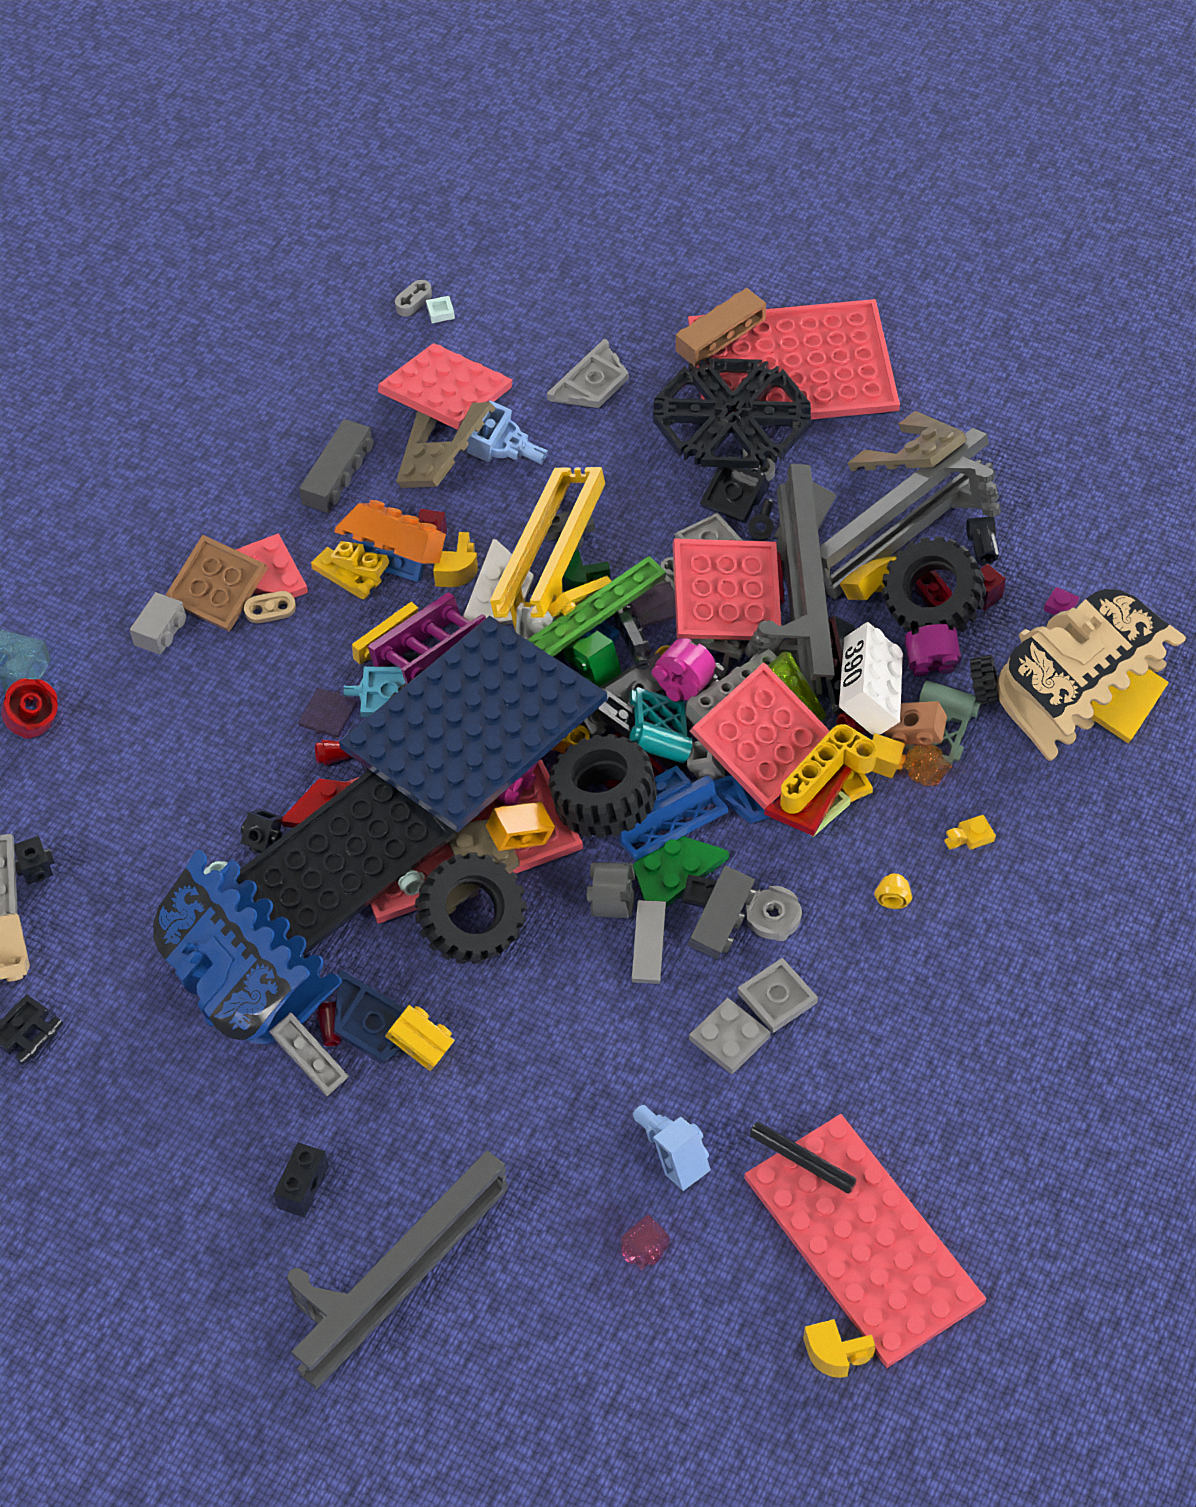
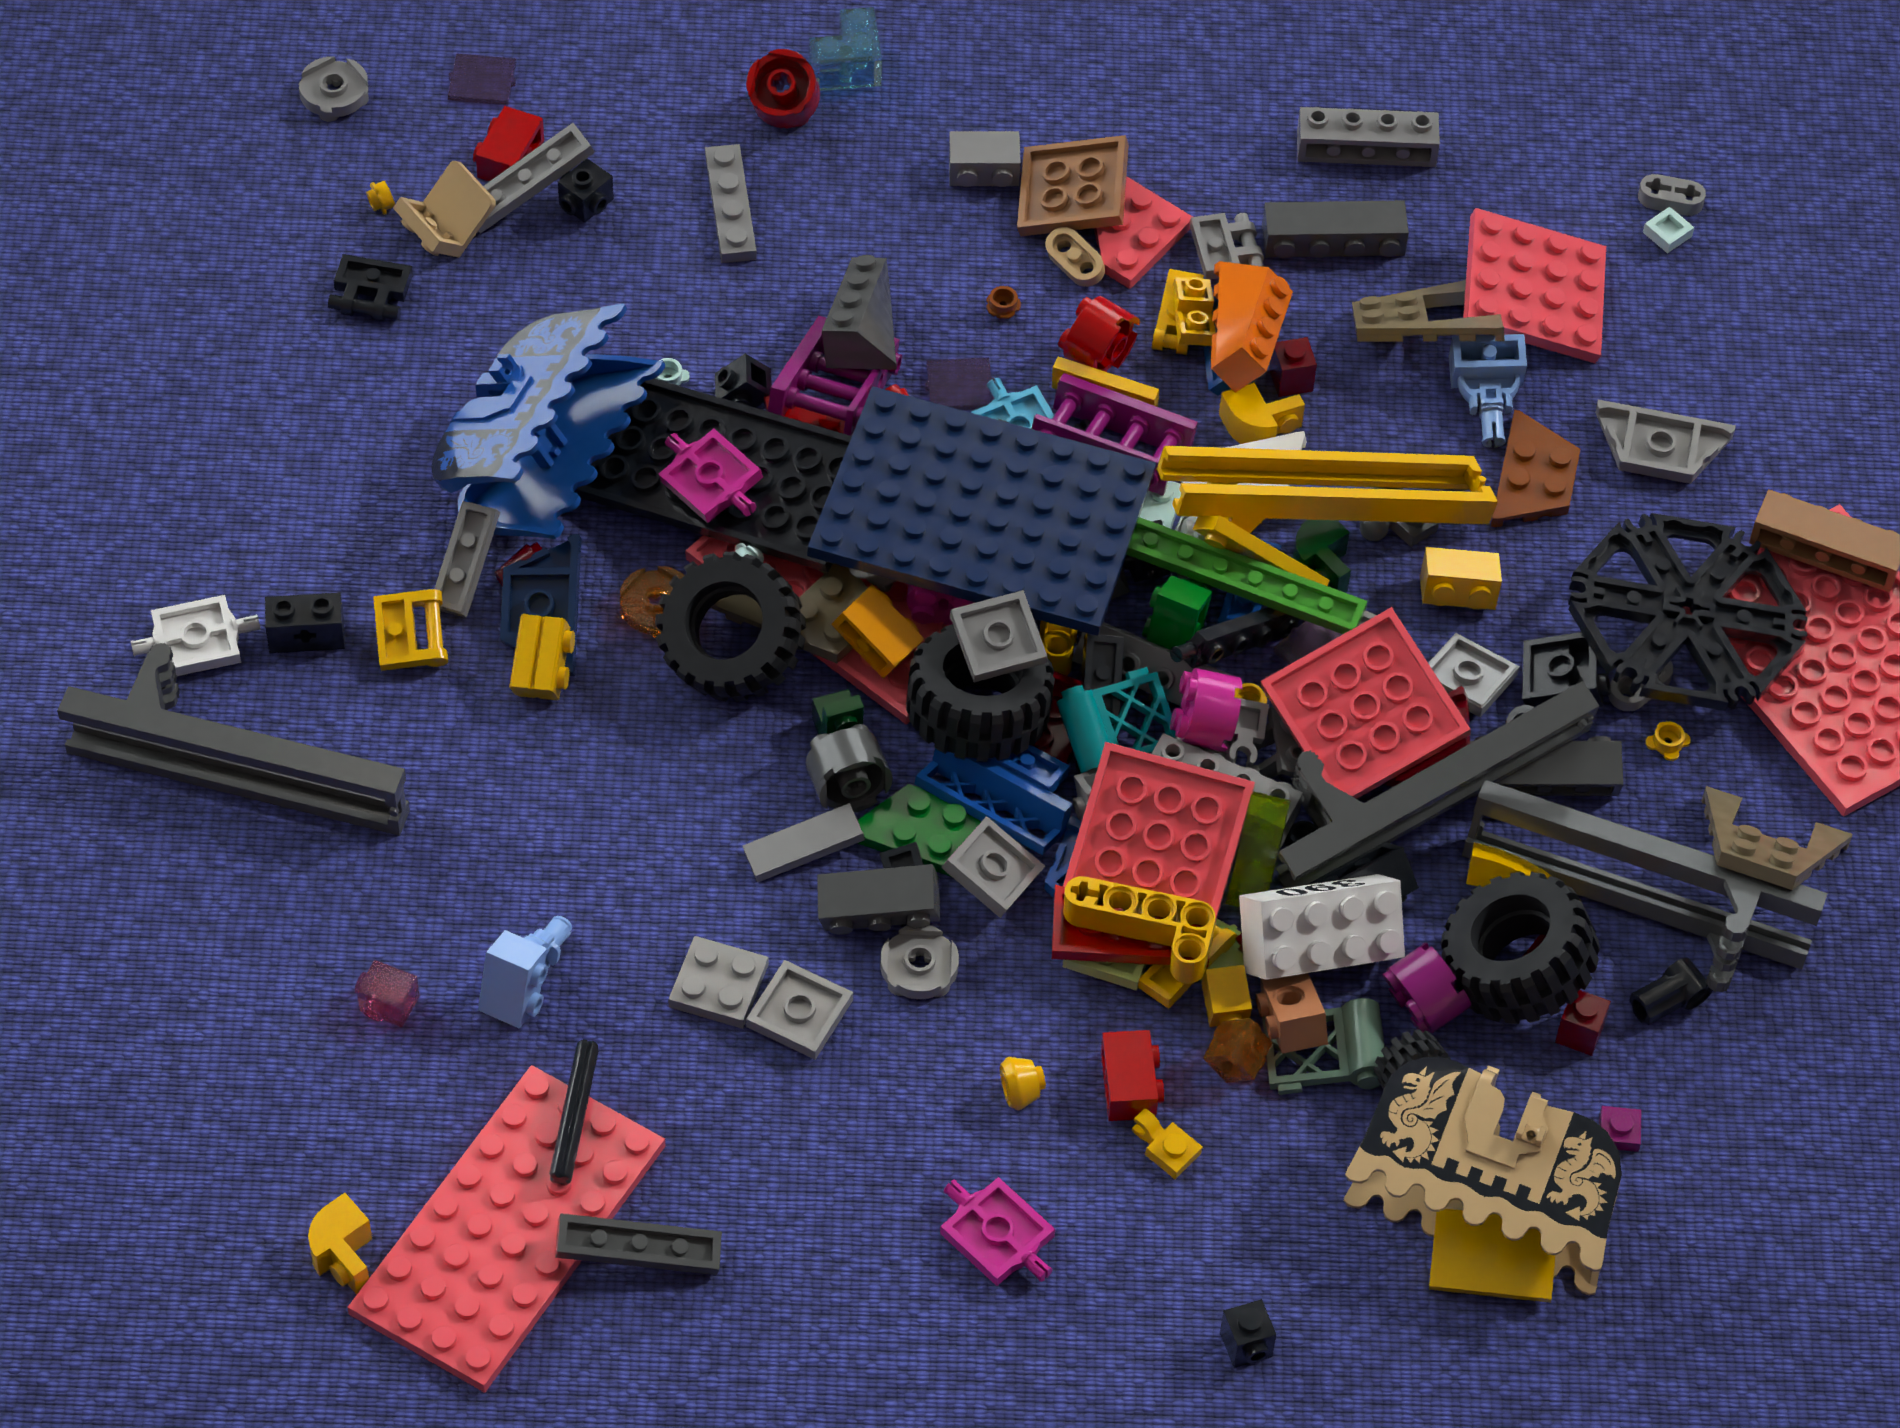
camera: 60 degrees right, 0 degrees up
none -> white plate [131,595,261,676]
none -> yellow plate [373,589,448,671]
none -> dark grey plate [555,1213,722,1275]
none -> clear orange plate [620,566,684,638]
none -> dark pink plate [658,428,763,523]
none -> light grey plate [705,144,757,263]
none -> magenta fence [768,316,902,436]
none -> dark green brick [812,689,864,735]
none -> dark grey wedge [822,255,897,370]
none -> dark pink plate [940,1177,1055,1286]
none -> light grey plate [941,816,1045,918]
none -> light grey plate [950,590,1048,682]
none -> dark orange plate [986,286,1021,319]
none -> red brick [1058,296,1140,372]
none -> red brick [1100,1030,1164,1121]
none -> light grey plate [1190,213,1264,279]
none -> black brick [1220,1299,1276,1368]
none -> light grey brick [1297,107,1440,167]
none -> yellow brick [1420,547,1502,610]
none -> dark orange wing [1491,409,1581,527]
none -> yellow plate [1645,721,1691,761]

